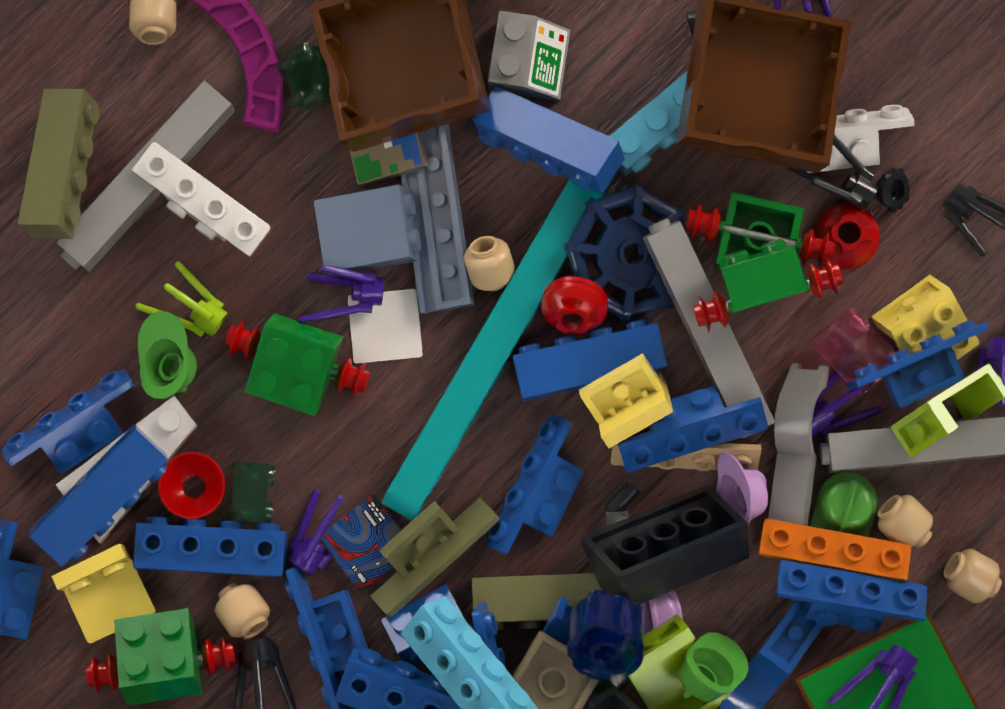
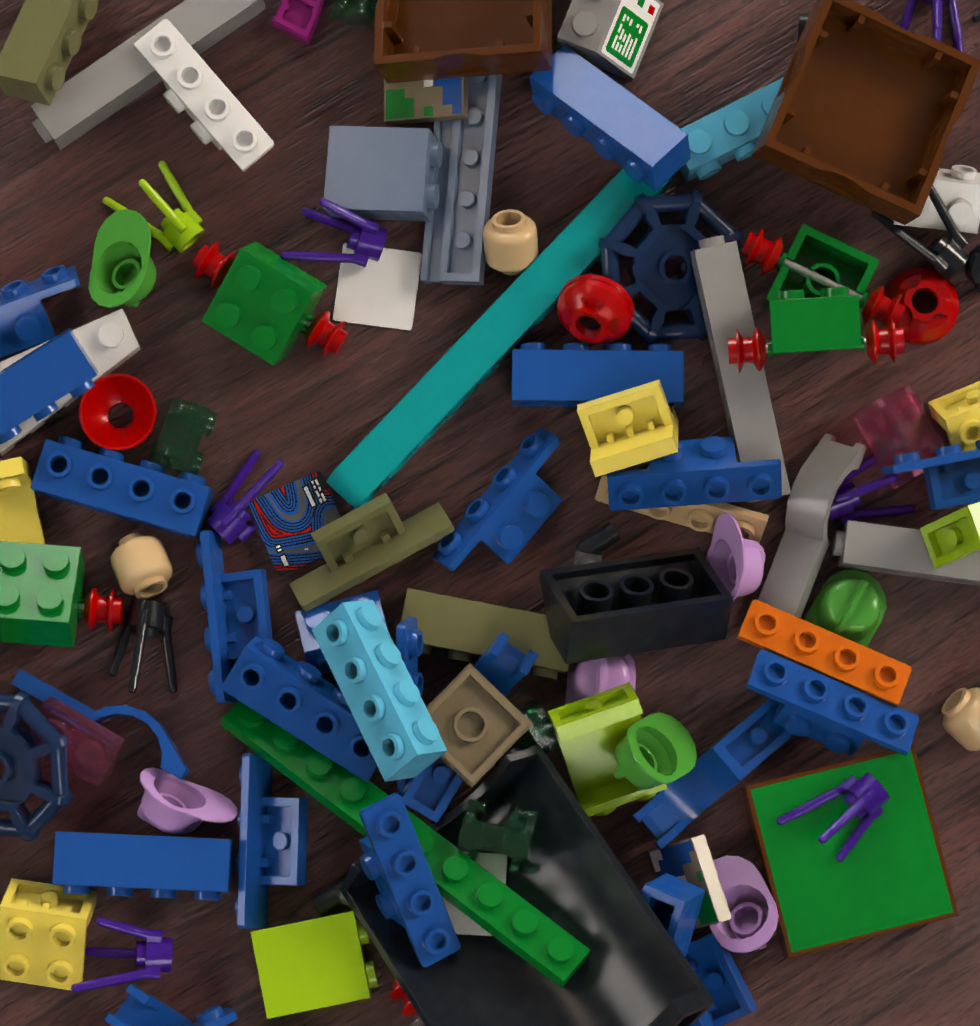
camera: 10 degrees right, 0 degrees up
clear blue brick [567,589,645,681] -> none
tan head [877,495,933,548] -> none

